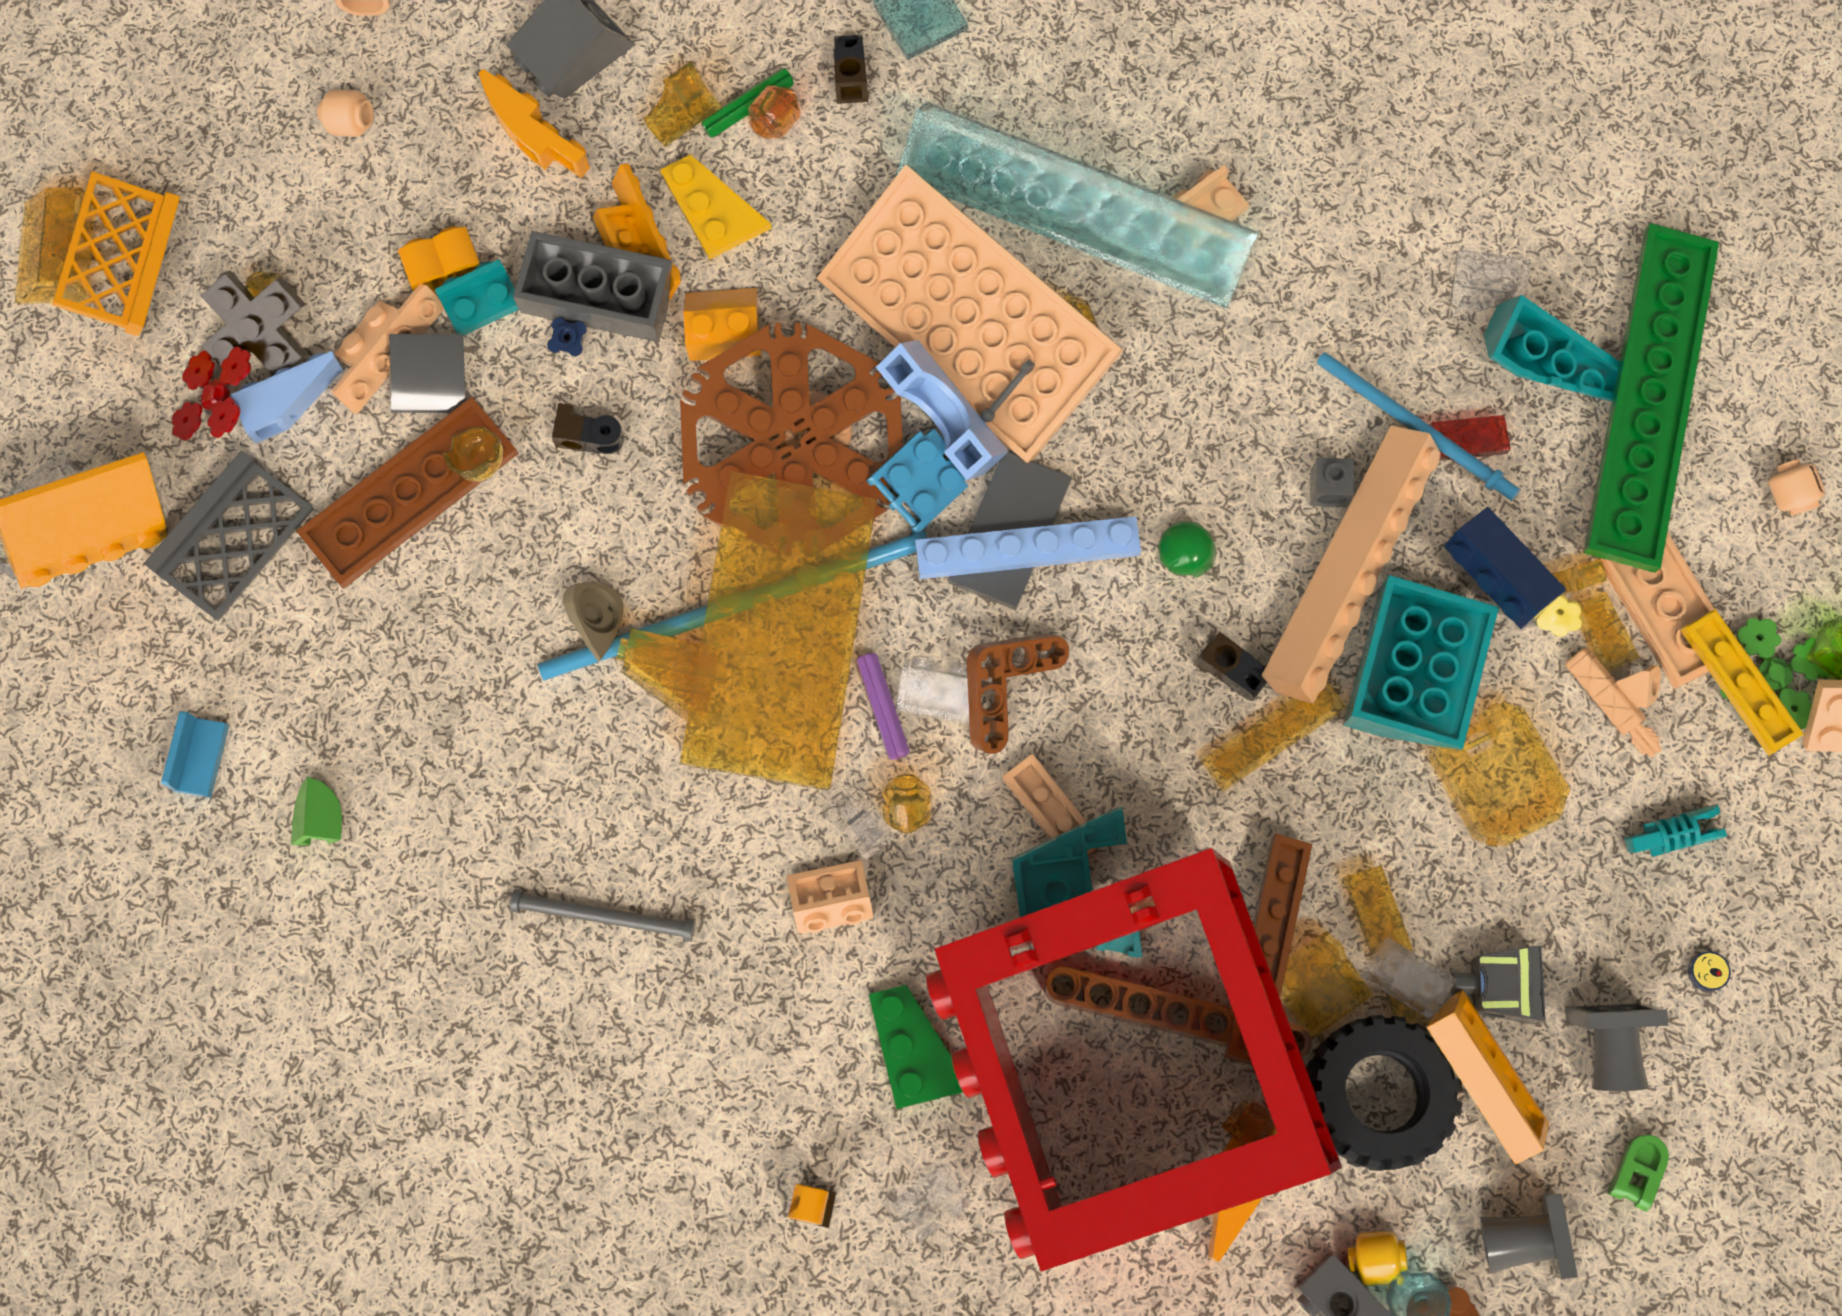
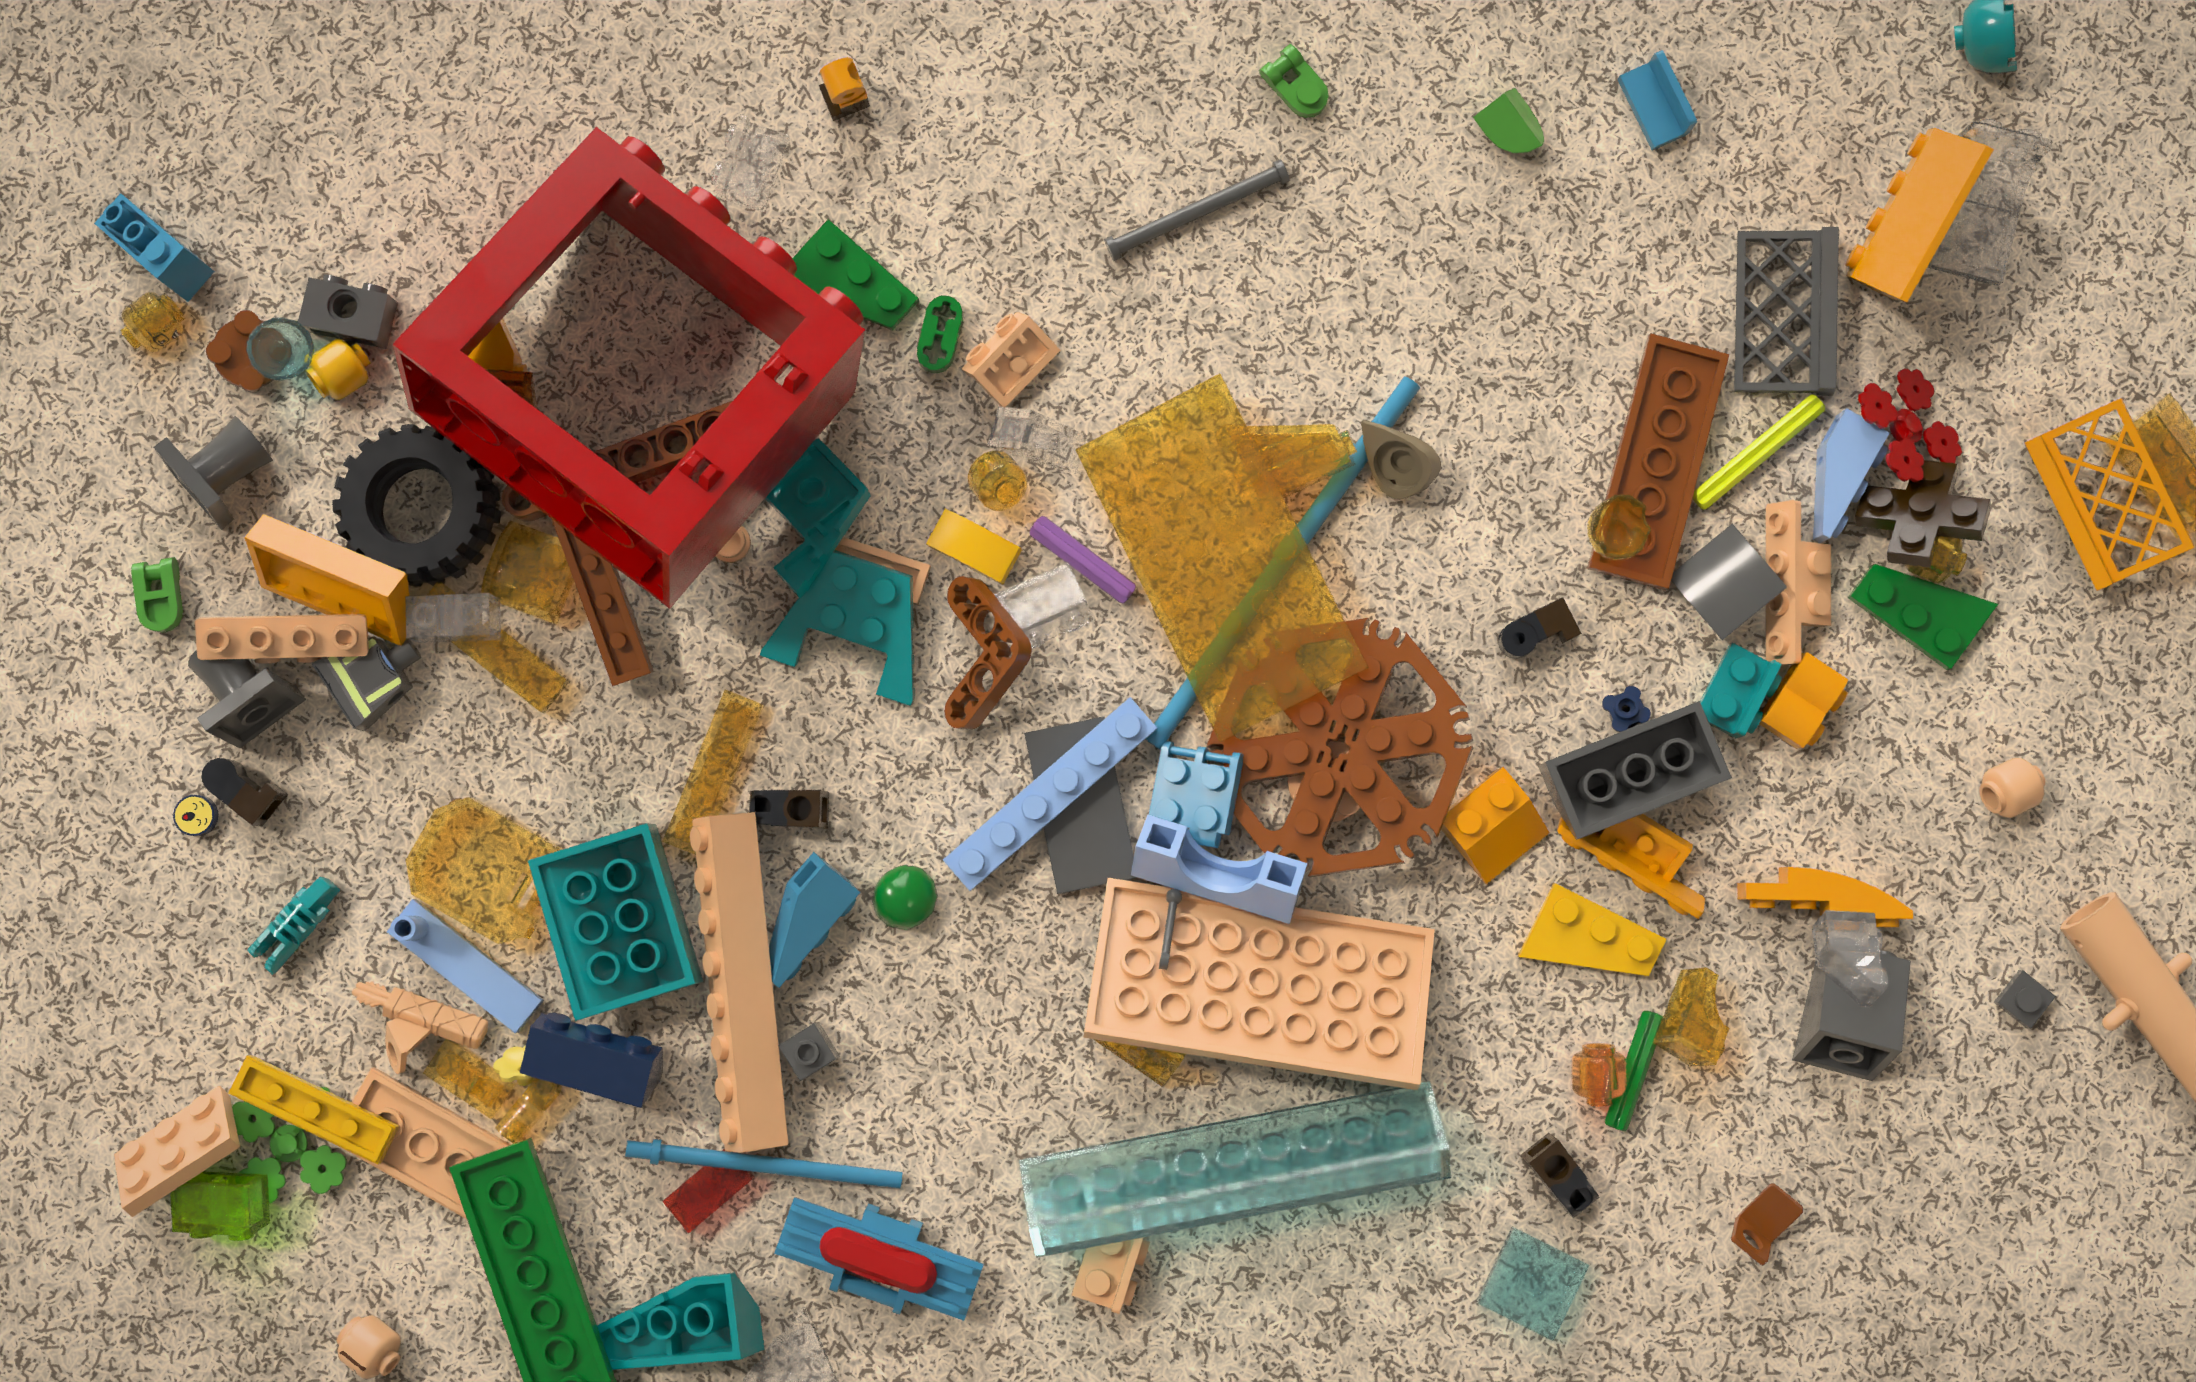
camera: 145 degrees right, 10 degrees up
none -> light nougat bracket [195,614,369,664]
none -> leg [201,758,288,827]
none -> light blue piece [387,899,544,1033]
none -> teal wing [760,550,915,706]
none -> dark azure slope [769,852,861,988]
none -> dark azure piece [774,1197,984,1321]
none -> green beam [917,295,963,373]
none -> yellow slope [926,508,1022,585]
none -> bright green plate [1259,44,1329,118]
none -> neon yellow axle [1692,394,1826,510]
none -> clear slope [1812,910,1888,1007]
none -> green wing [1847,564,1998,670]

